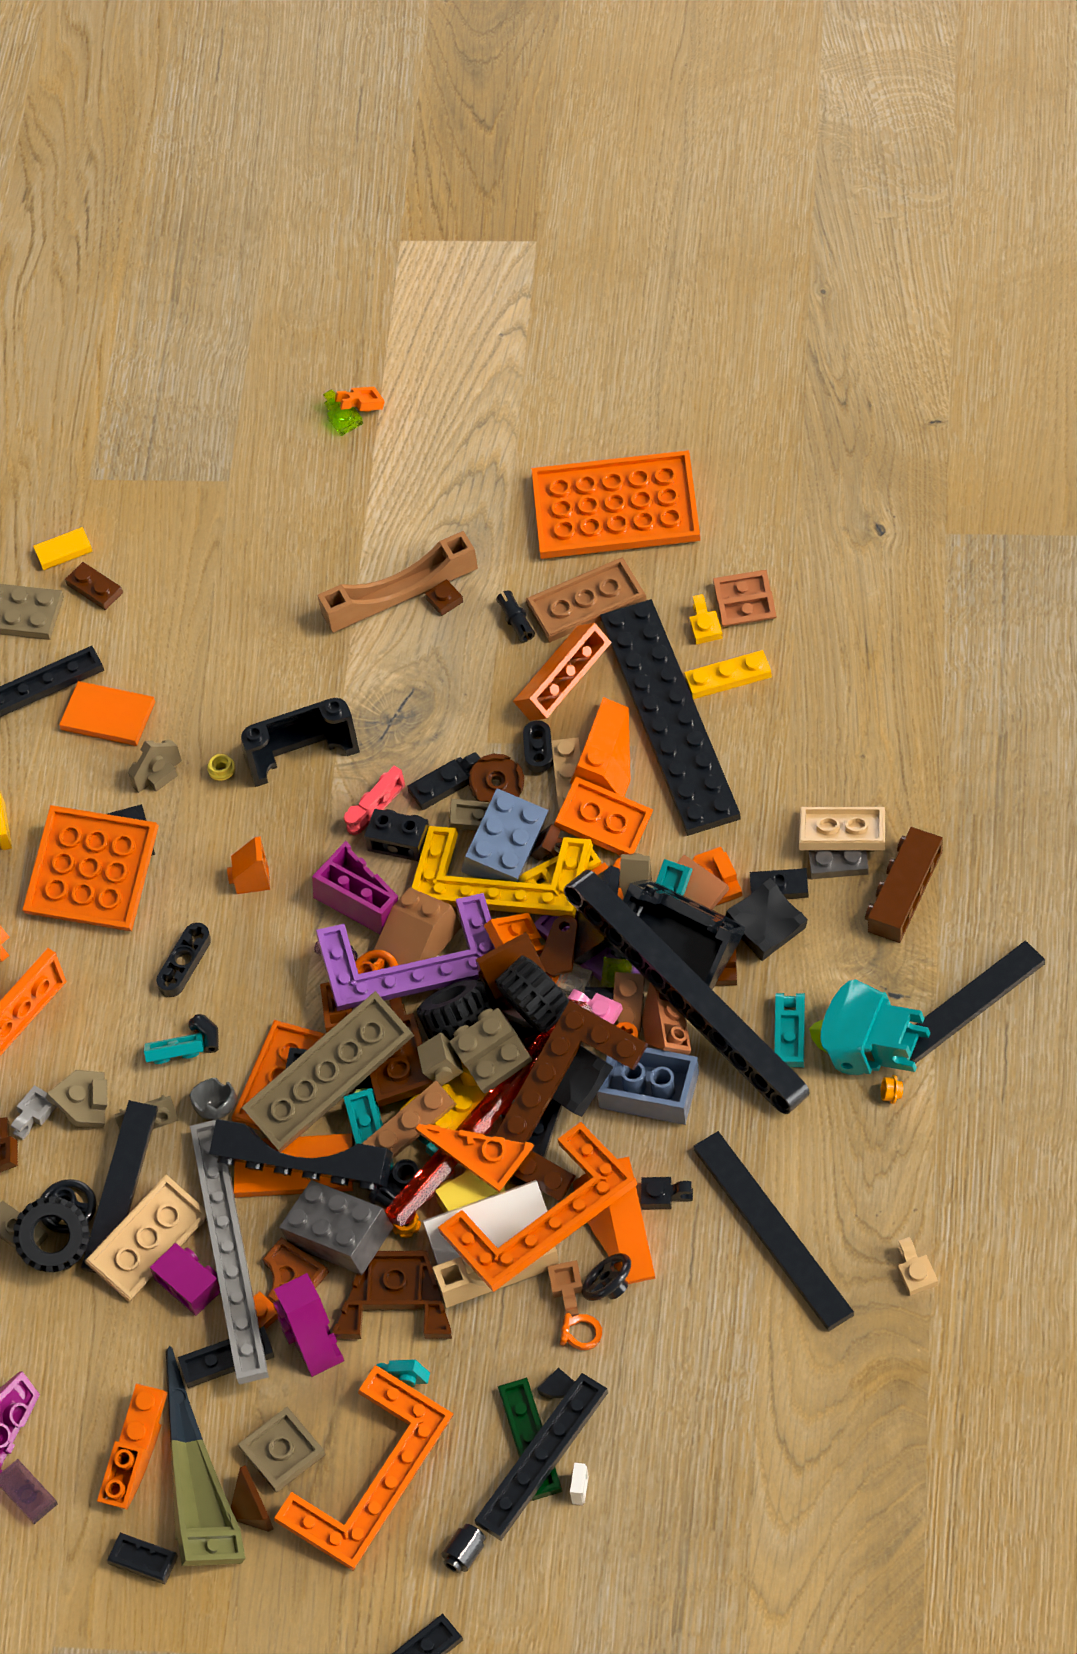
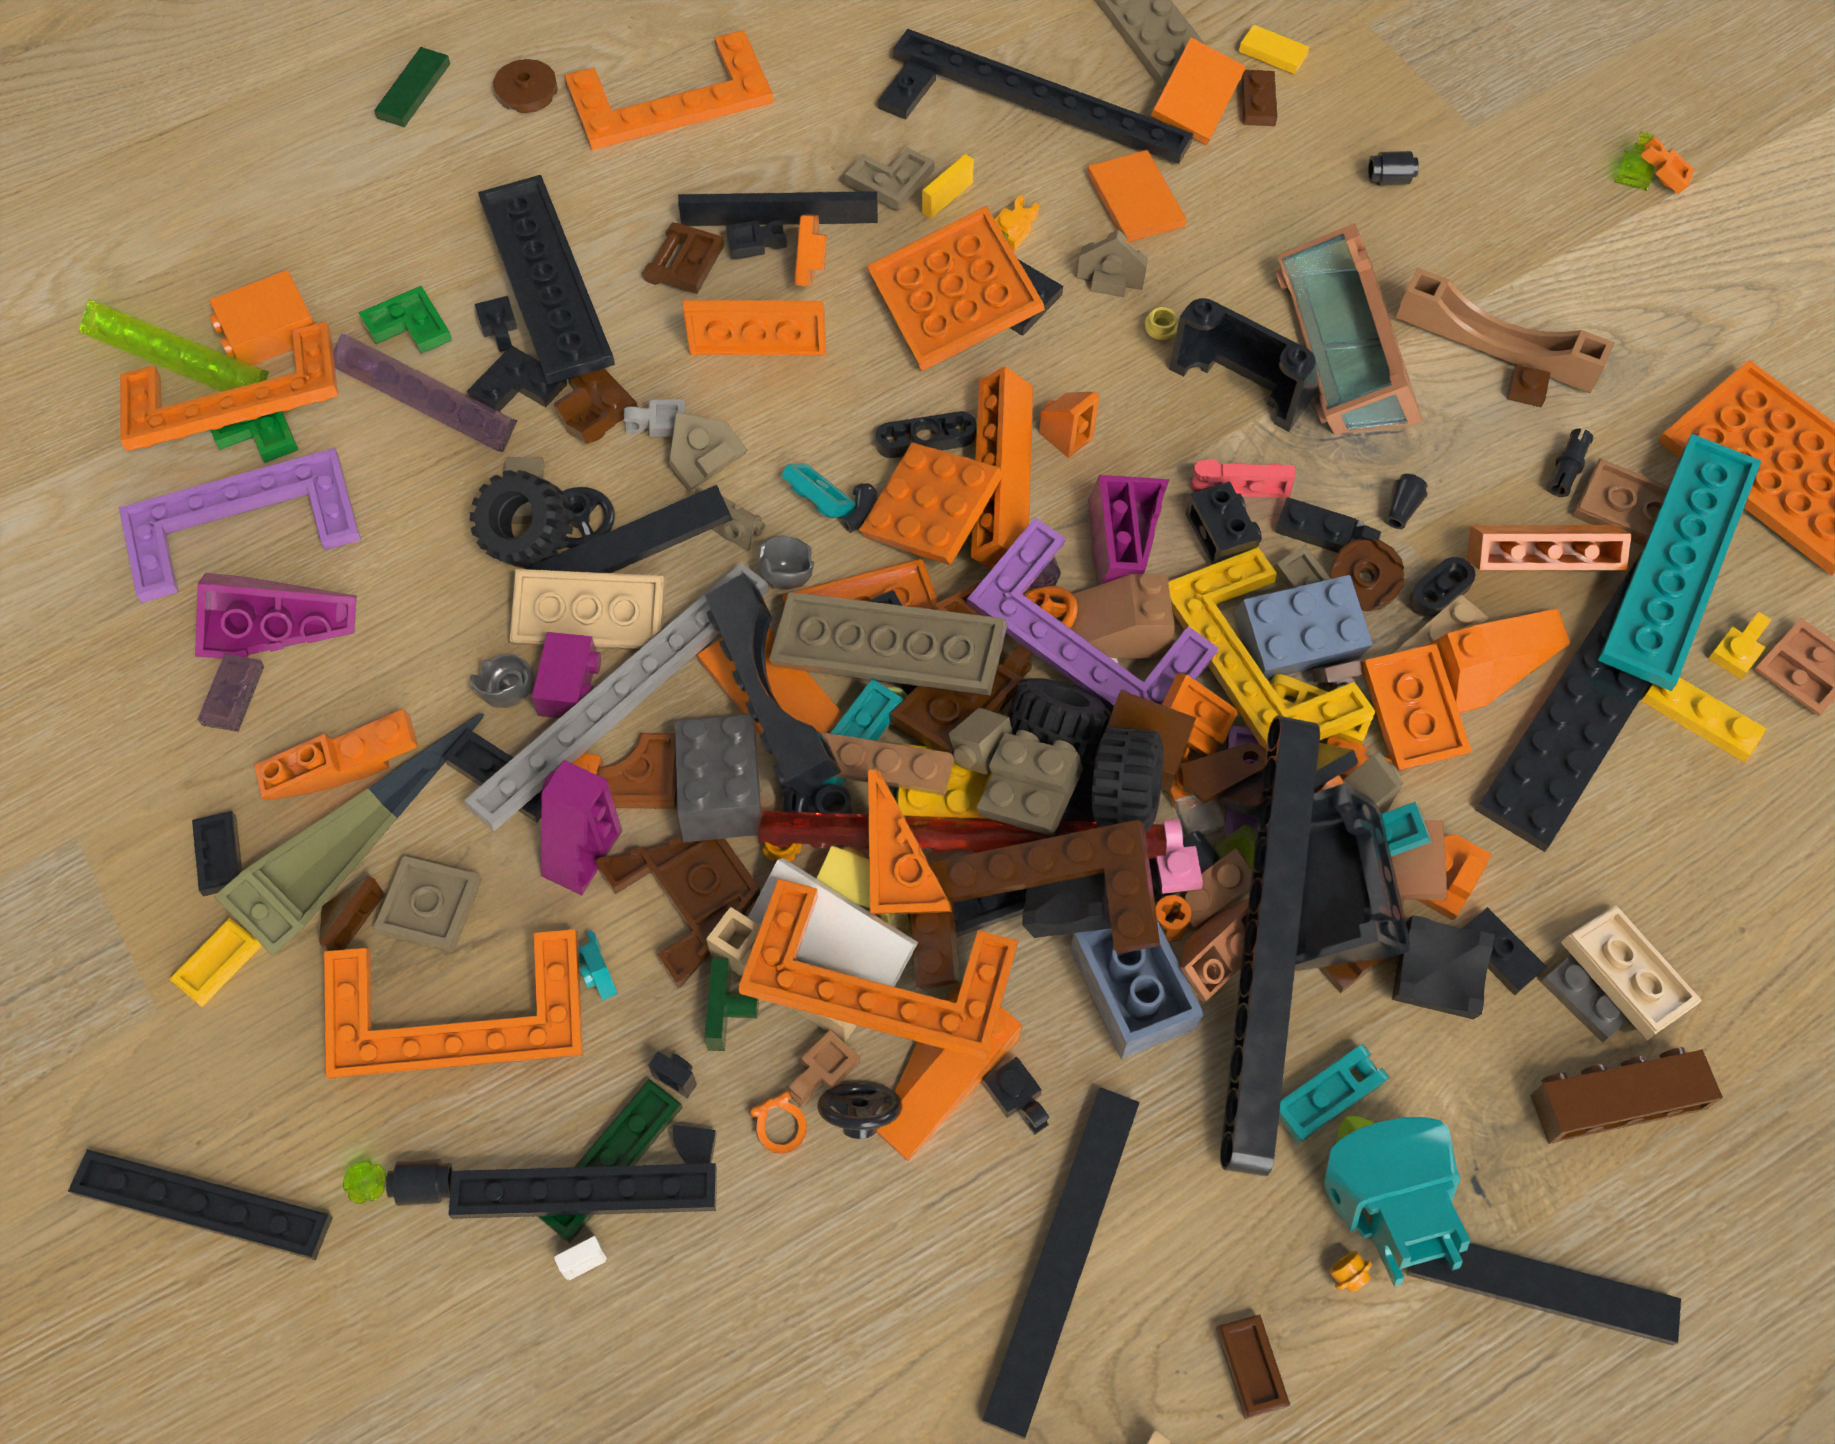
camera: 45 degrees right, 5 degrees up
none -> yellow tile [169,918,262,1007]
none -> clear neon green plate [343,1161,387,1204]
none -> flat silver hair [470,654,534,708]
none -> black plate [648,1051,697,1099]
none -> dark green tile [705,958,759,1051]
none -> orange plate [859,443,1003,565]
none -> orange brick [971,366,1033,570]
none -> light orange plate [995,195,1039,251]
none -> orange tile [1150,37,1246,145]
none -> reddish brown tile [1216,1314,1290,1419]
none -> clear light blue windscreen [1276,223,1423,434]
none -> black brick [1368,151,1419,186]
none -> black cone [1384,474,1428,529]
none -> teal plate [1598,434,1761,691]

